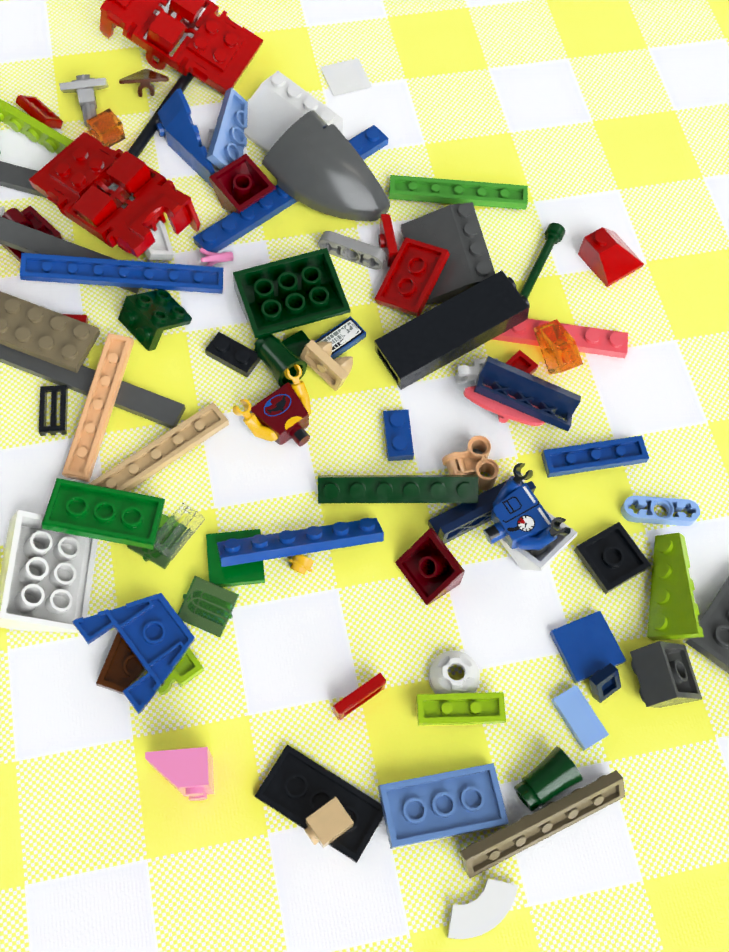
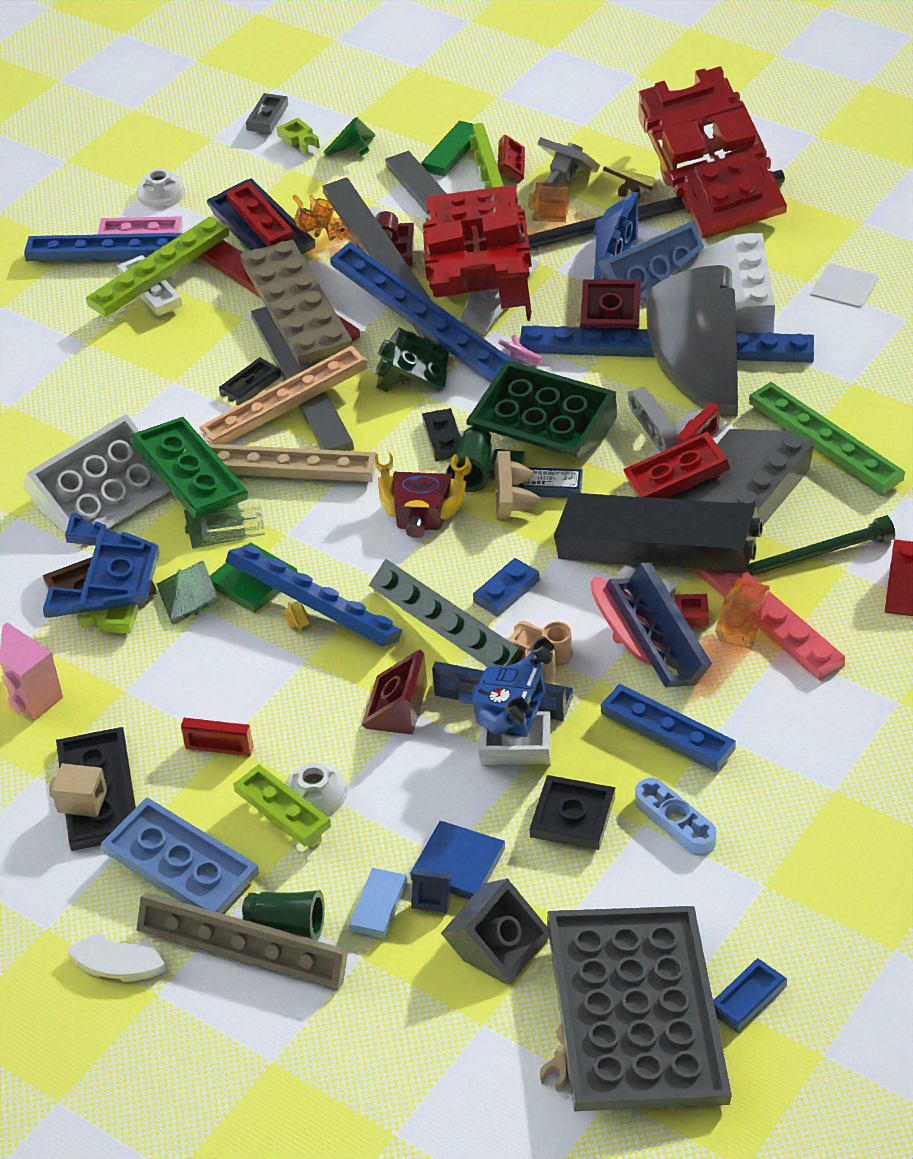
camera: 55 degrees right, 20 degrees down
lime wing [647,532,704,641] -> none

